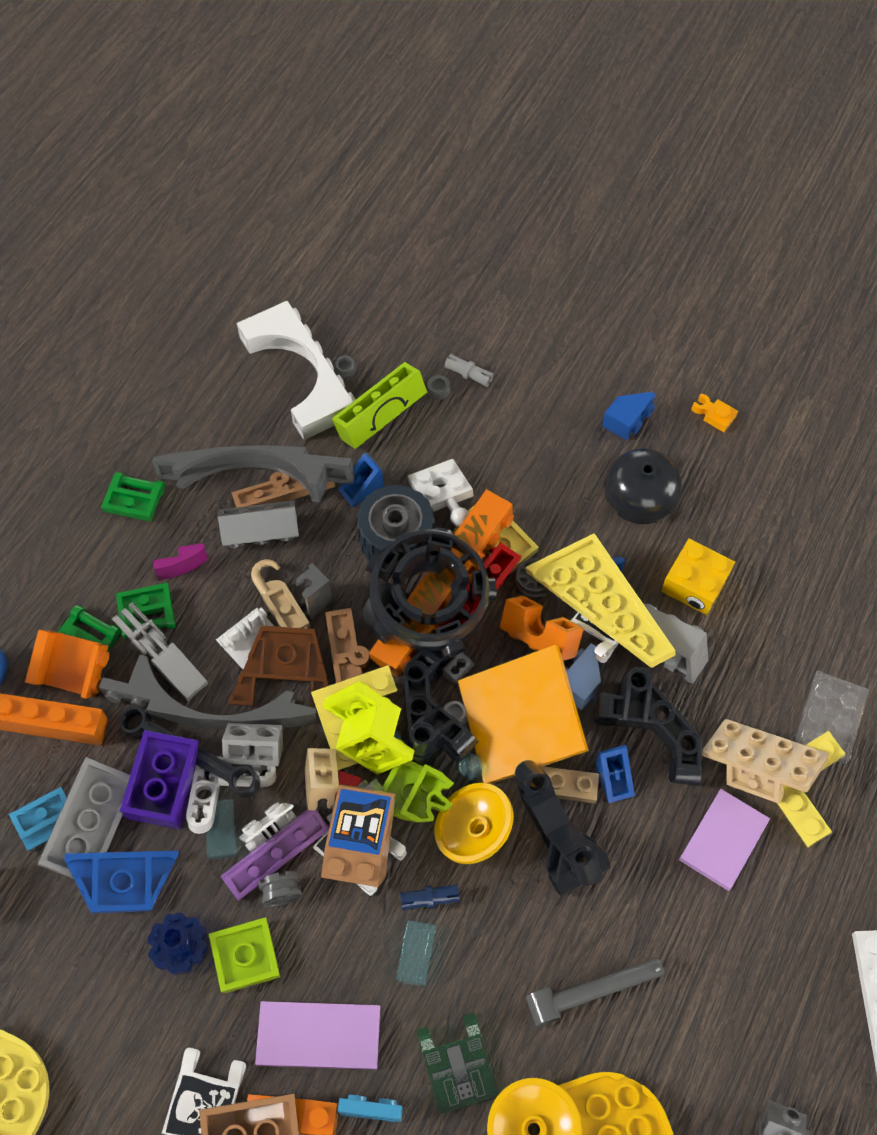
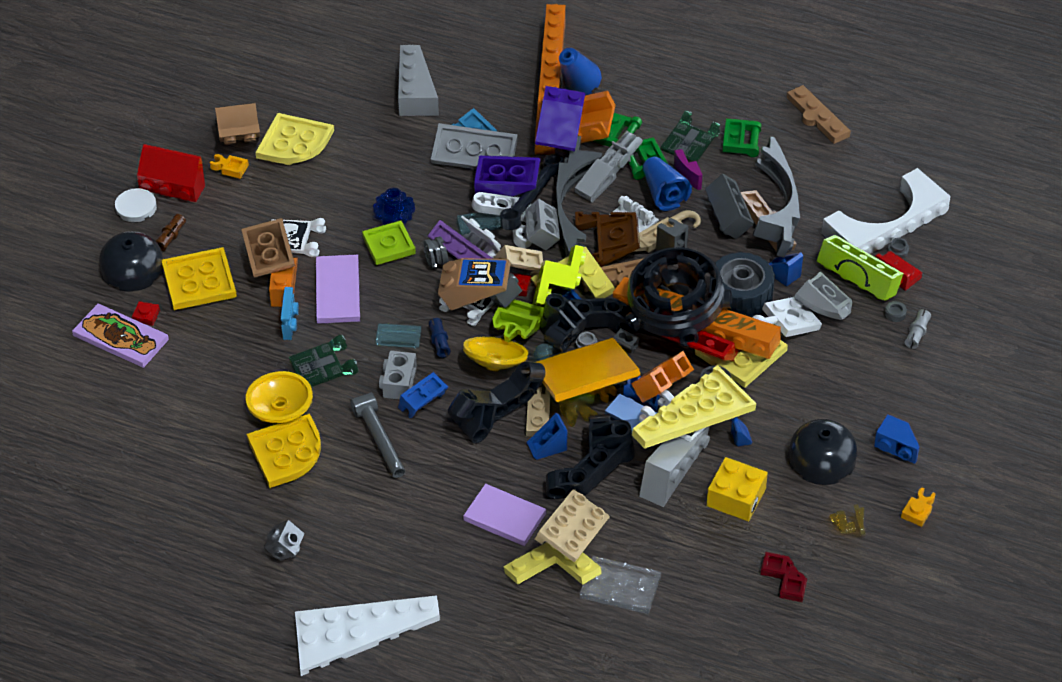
camera: 85 degrees right, 15 degrees down
blue wing [64,851,178,914] -> none
none -> light grey brick [379,351,417,399]
none -> blue hinge [398,372,448,418]
none -> dark purple slope [535,86,585,151]
none -> blue cone [643,157,692,211]
none -> clear green flag [660,110,721,162]
none -> dark red tile [761,552,807,603]
none -> medium nougat hinge [787,85,851,144]
none -> light grey slope [794,271,852,320]
none -> clear yellow piece [830,504,865,535]
none -> red bracket [875,251,923,291]

